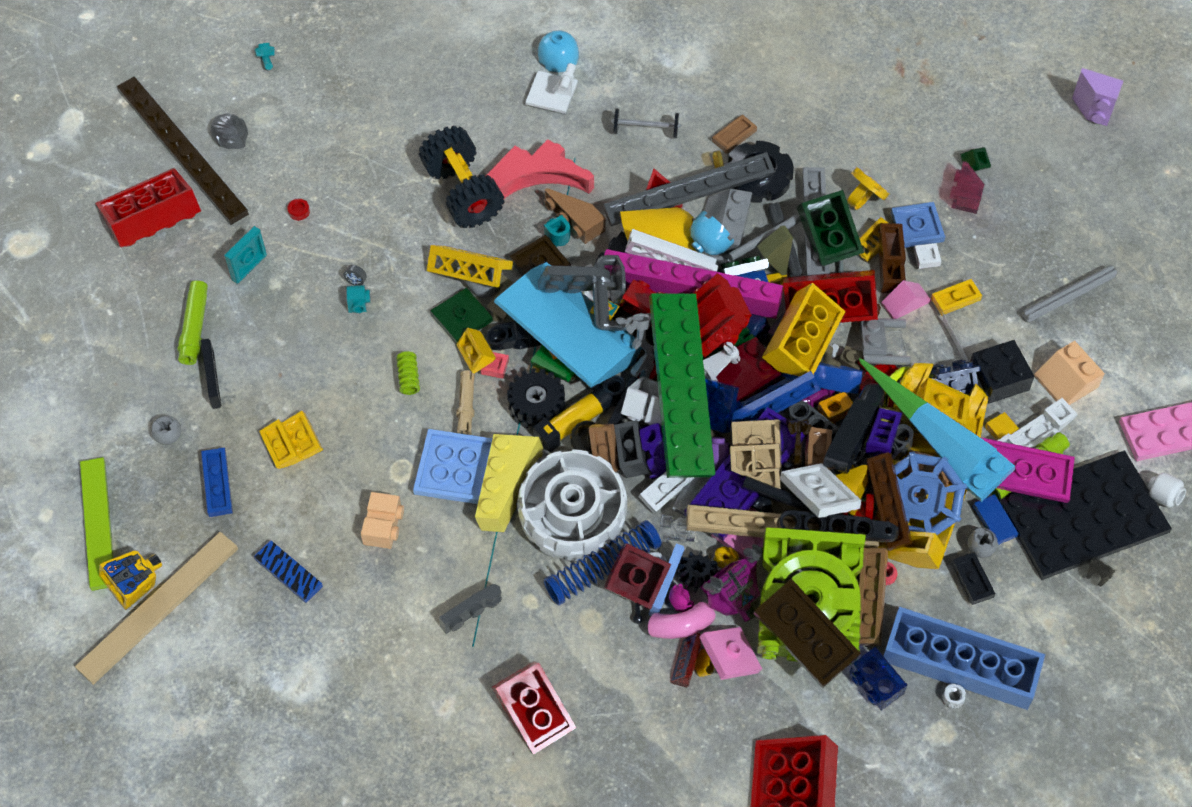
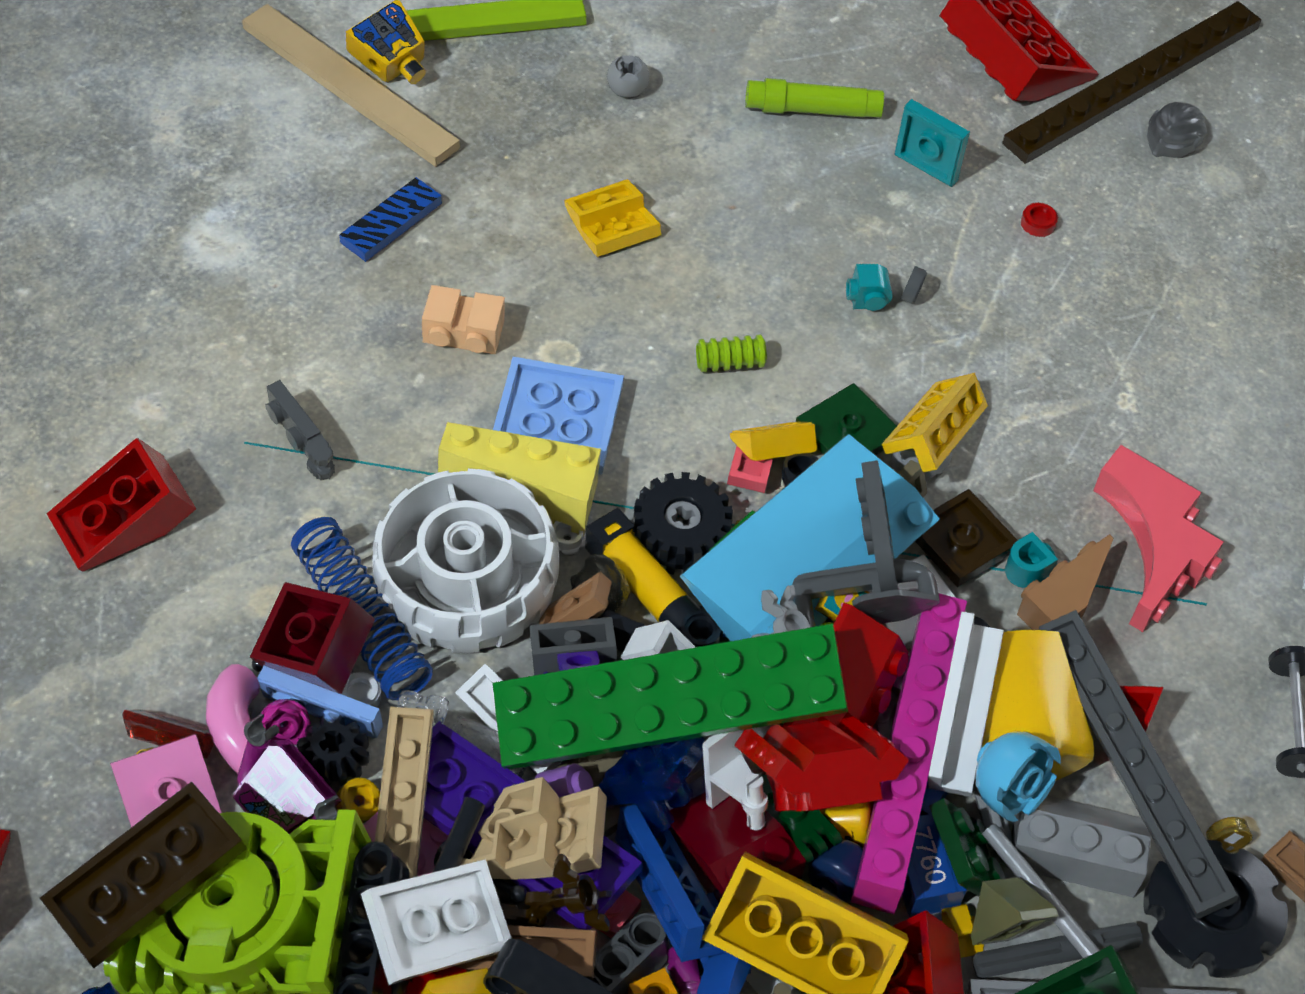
camera: 85 degrees right, 5 degrees down
black tile [201,338,222,409] -> none
blue plate [201,447,233,517] -> none
black plate [419,126,505,228] -> none
tan pin [456,370,475,435] -> none

